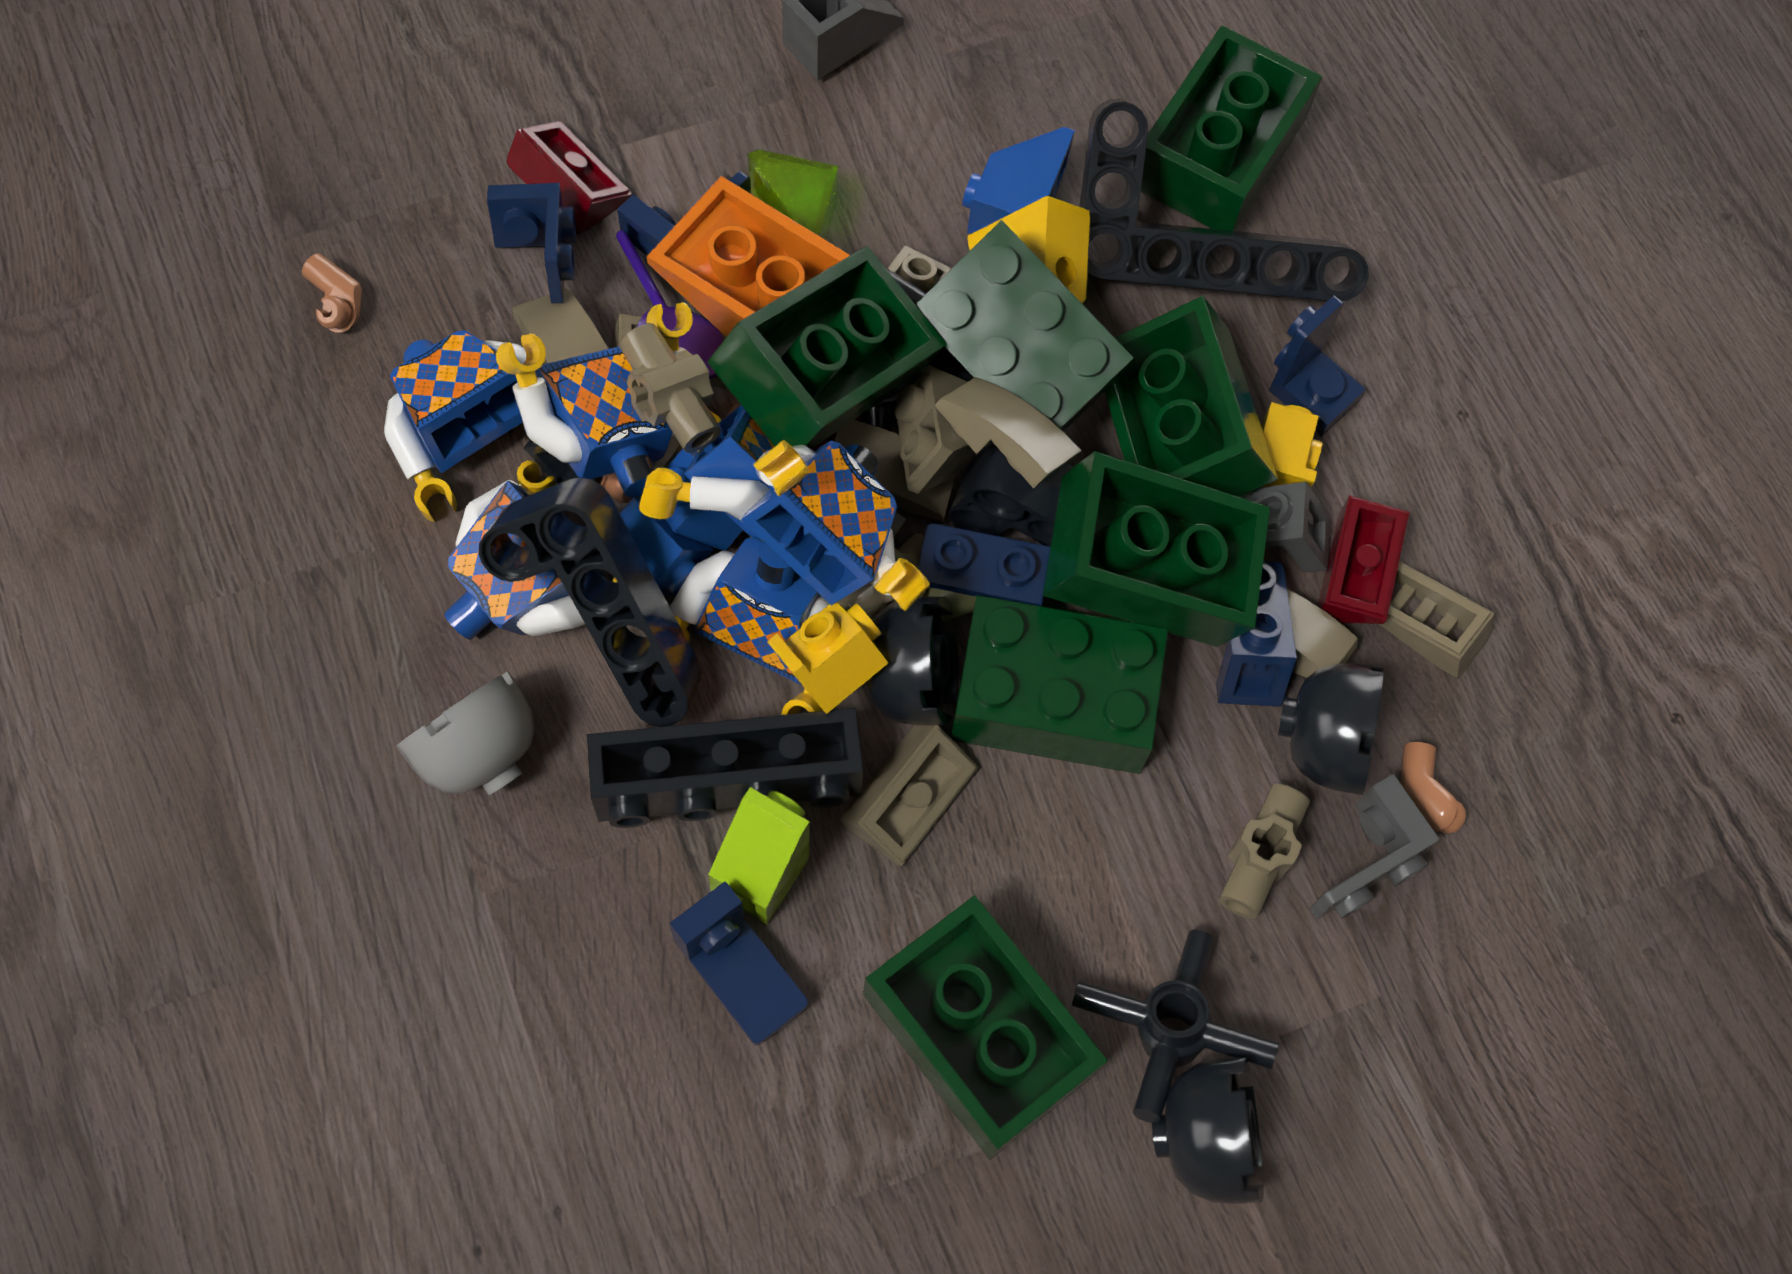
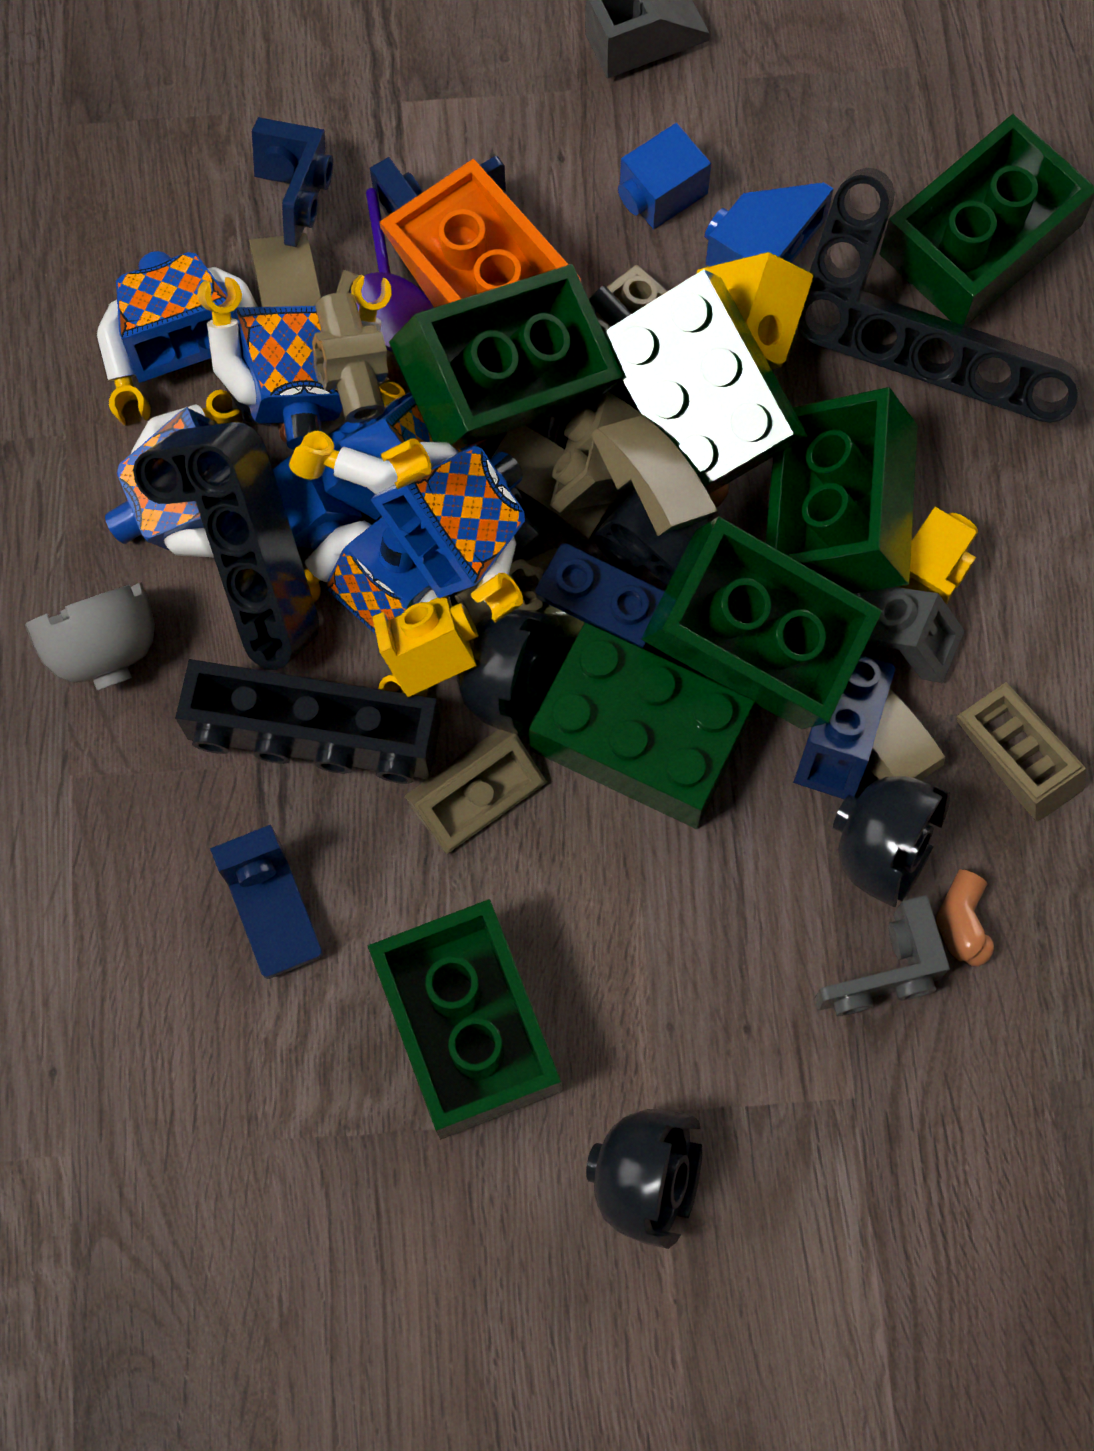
camera: 25 degrees right, 5 degrees up
nougat arm [302,253,362,333] -> none
dark red slope [507,121,632,234] -> none
lime slope [708,787,810,925] -> none
clear neon green slope [748,149,838,240] -> none
black bar [1072,930,1279,1123] -> none
dark tan axle [1218,784,1310,919] -> none
dark blue bracket [1269,295,1366,436] -> none
dark red slope [1318,495,1410,624] -> none
none -> blue brick [618,122,711,230]

